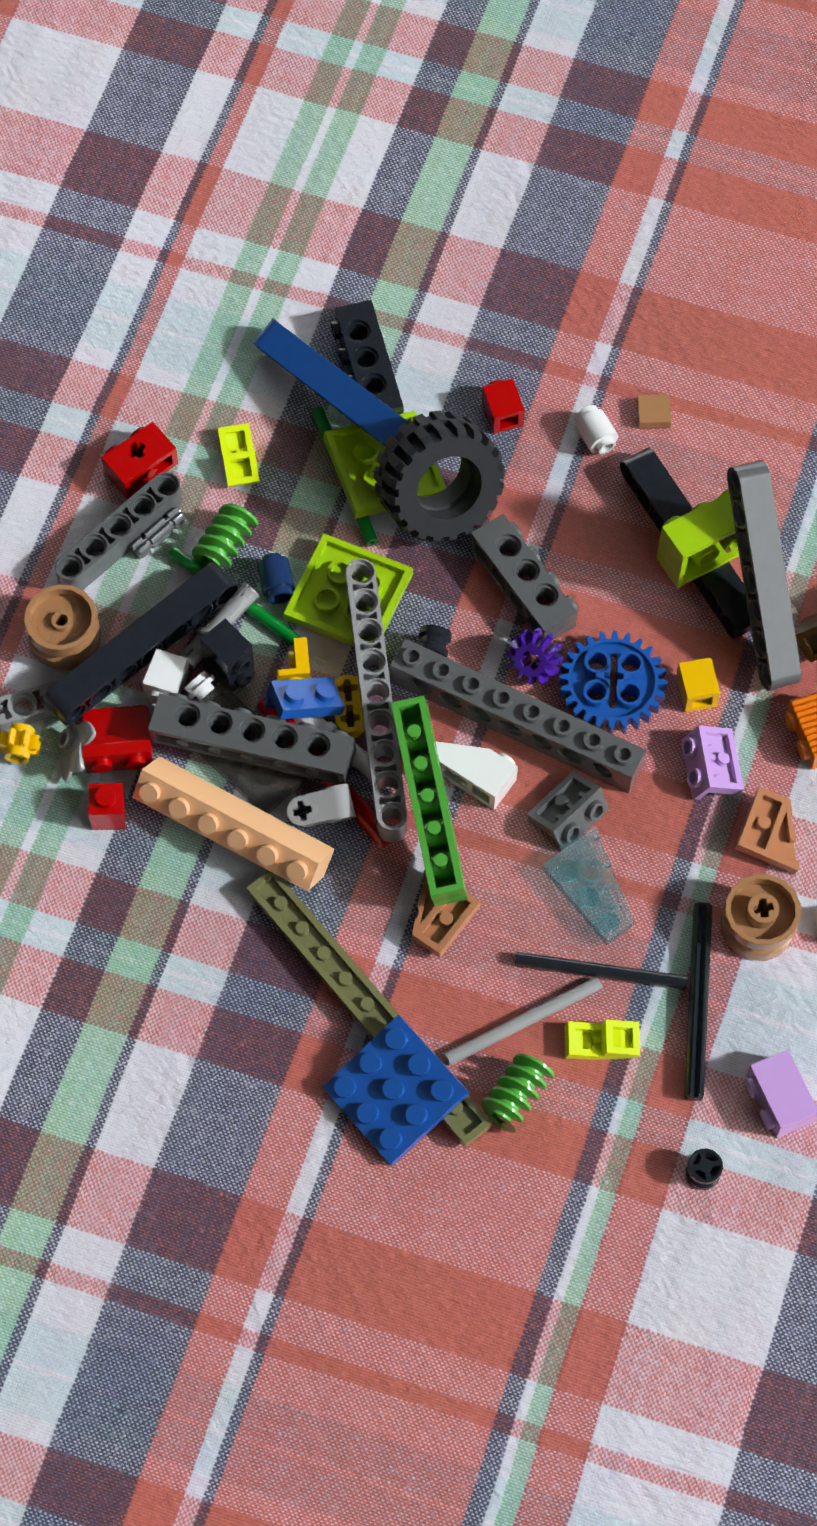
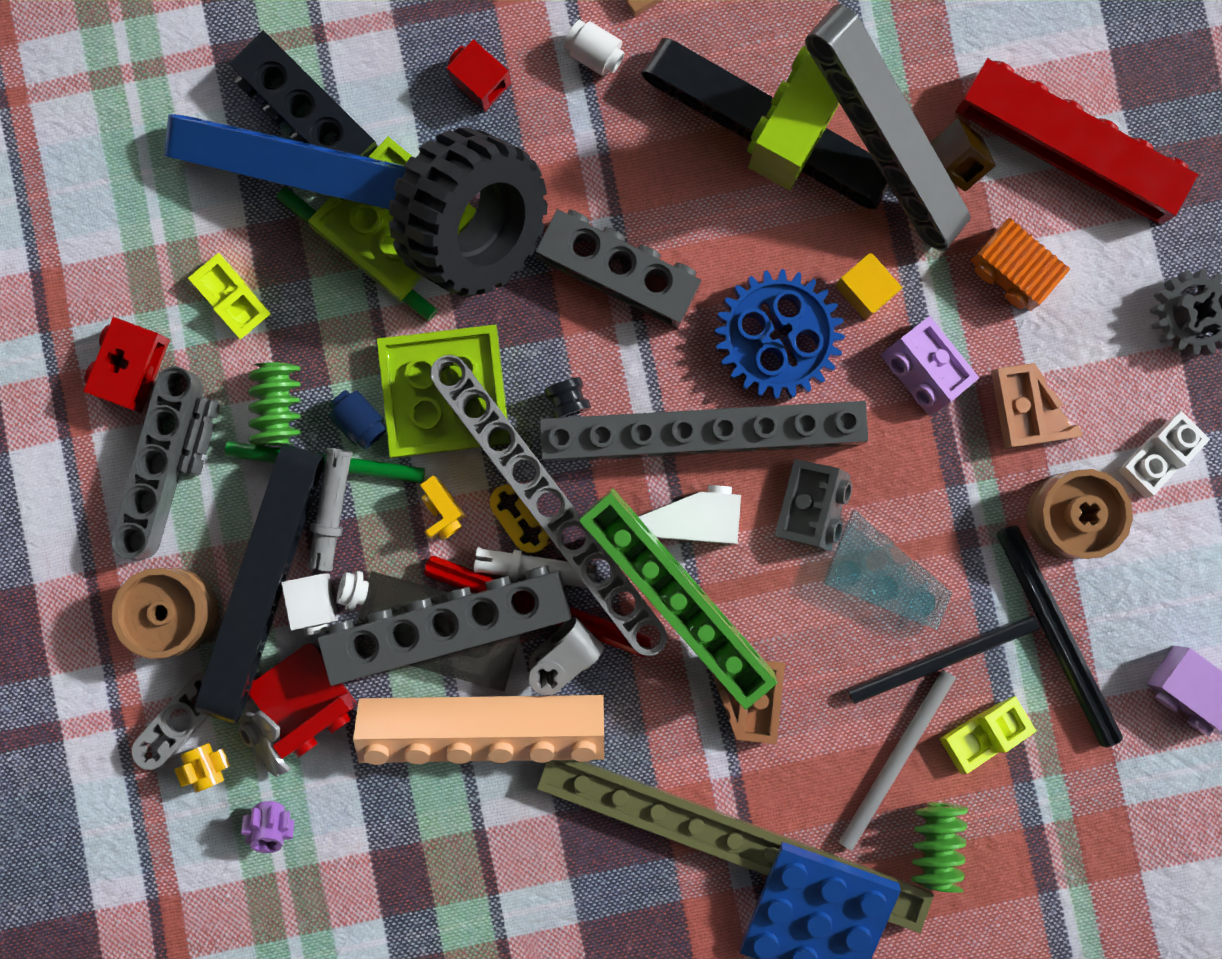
camera: 30 degrees left, 20 degrees up
red brick [88,782,126,830] -> none
black brick [200,618,255,694] -> none
blue bracket [264,677,345,719] -> none
dark purple gear [506,628,564,685] -> none
black wheel [685,1148,723,1190] -> none
none -> medium lavender gear [241,801,294,853]

